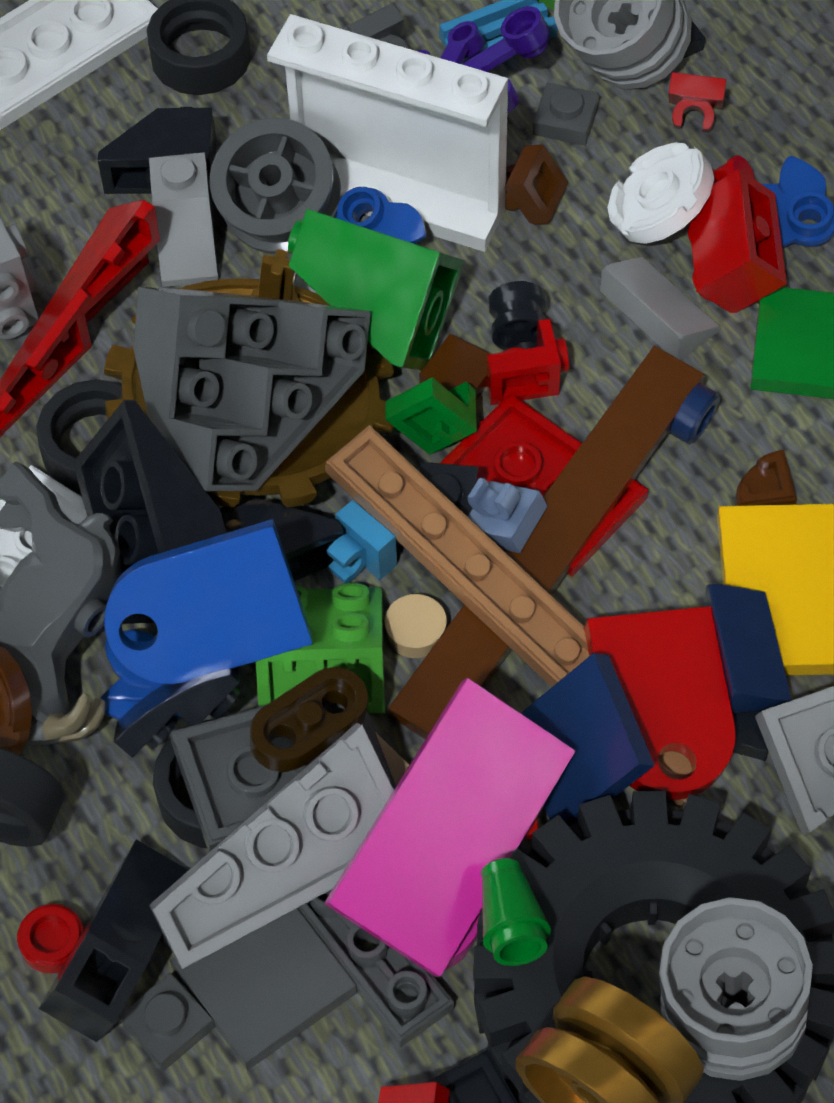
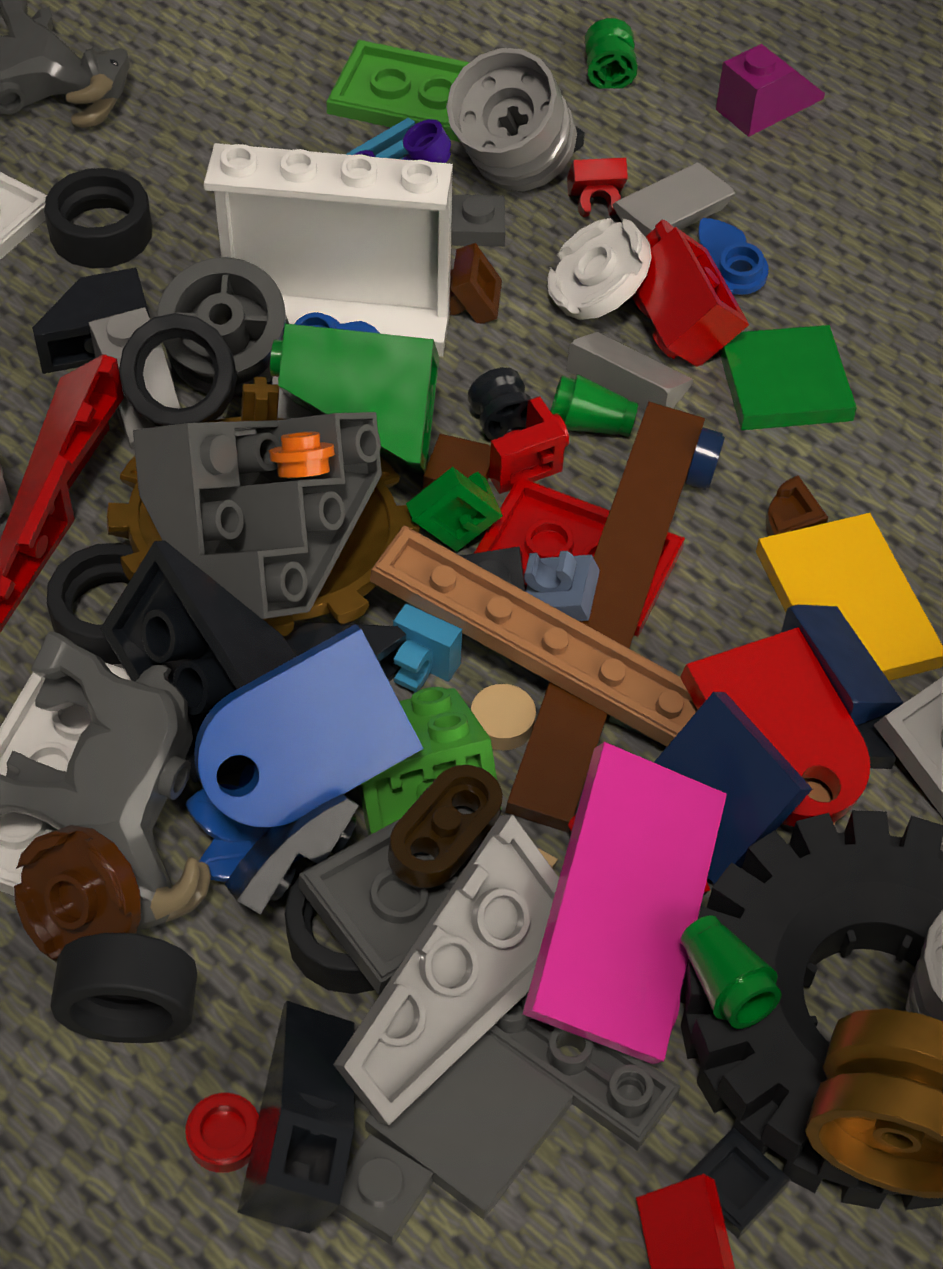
camera: 20 degrees left, 5 degrees down
none -> black tyre [119,313,237,427]
none -> orange plate [269,432,335,478]
none -> green cone [551,374,638,437]
none -> light grey slope [612,162,736,236]

